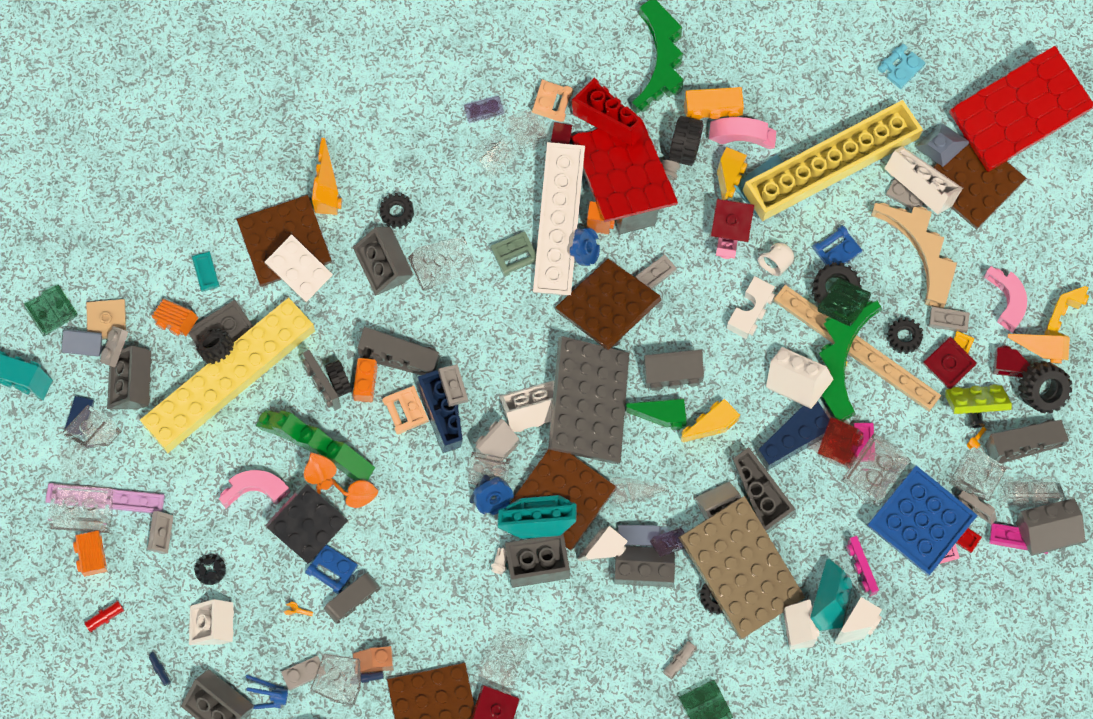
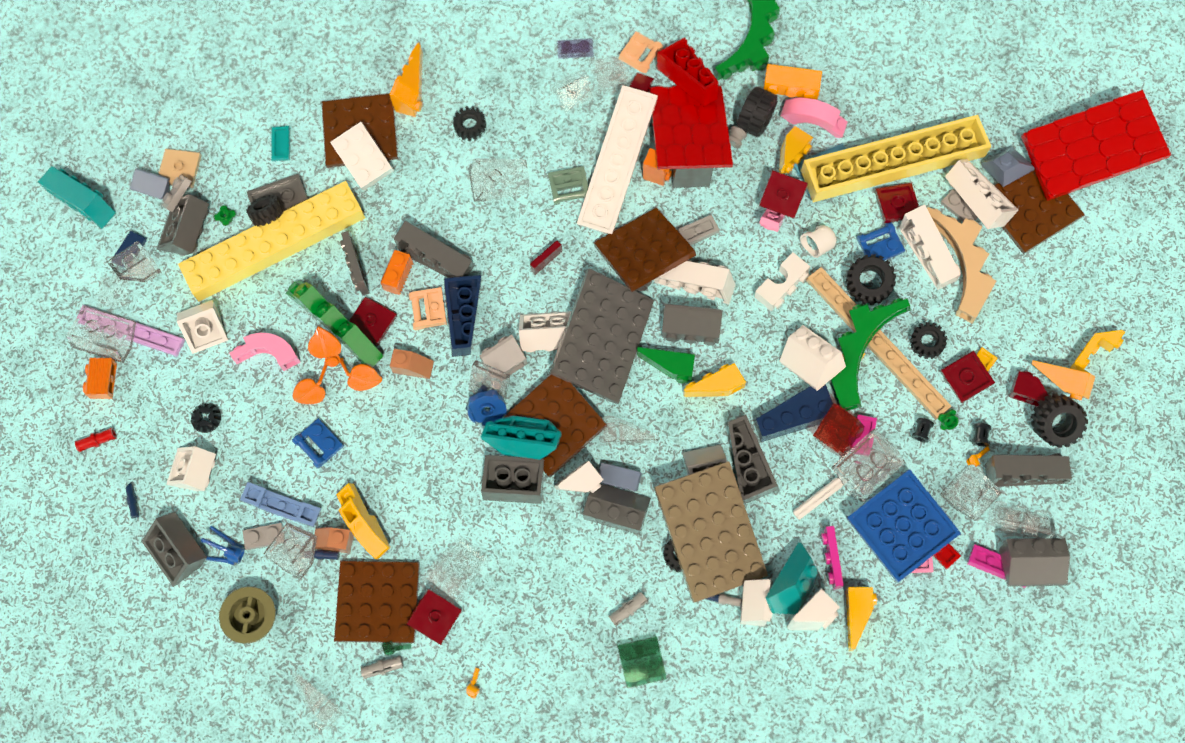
camera: 20 degrees right, 0 degrees up
clear green slope [24,284,78,337] -> none
light grey plate [147,511,173,554] -> none
orange brick [152,299,198,337] -> none
black plate [265,482,348,564] -> none
light orange hand [284,602,313,616] -> none
dark grey beam [324,573,381,624] -> none
black tyre [325,360,352,397] -> none
dark grey slope [353,227,414,296] -> none
light grey plate [438,364,468,407] -> none
white pin [491,548,507,574] -> none
blue plate [570,228,600,266] -> none
clear purple plate [650,528,685,557] -> none
clear green slope [818,278,871,327] -> none
medium azure plate [878,44,926,89] -> none
light grey plate [929,307,970,333] -> none
lime plate [945,384,1012,414] -> none
light grey plate [959,490,996,525] -> none
bright pink arch [984,266,1027,333] -> none
none -> white slope [177,300,228,354]
none -> green plate [214,205,236,226]
none -> medium blue slope [240,482,321,527]
none -> yellow slope [336,483,391,559]
none -> dark red plate [349,297,397,346]
none -> nougat slope [390,349,434,379]
none -> dark red tile [530,241,563,275]
none -> white wedge [654,260,736,305]
none -> light grey piece [706,594,742,607]
none -> white axle [793,477,843,520]
none -> yellow slope [846,587,877,651]
none -> dark red plate [875,183,919,223]
none -> white wedge [899,204,961,290]
none -> black bush [911,418,934,443]
none -> green plate [938,409,959,430]

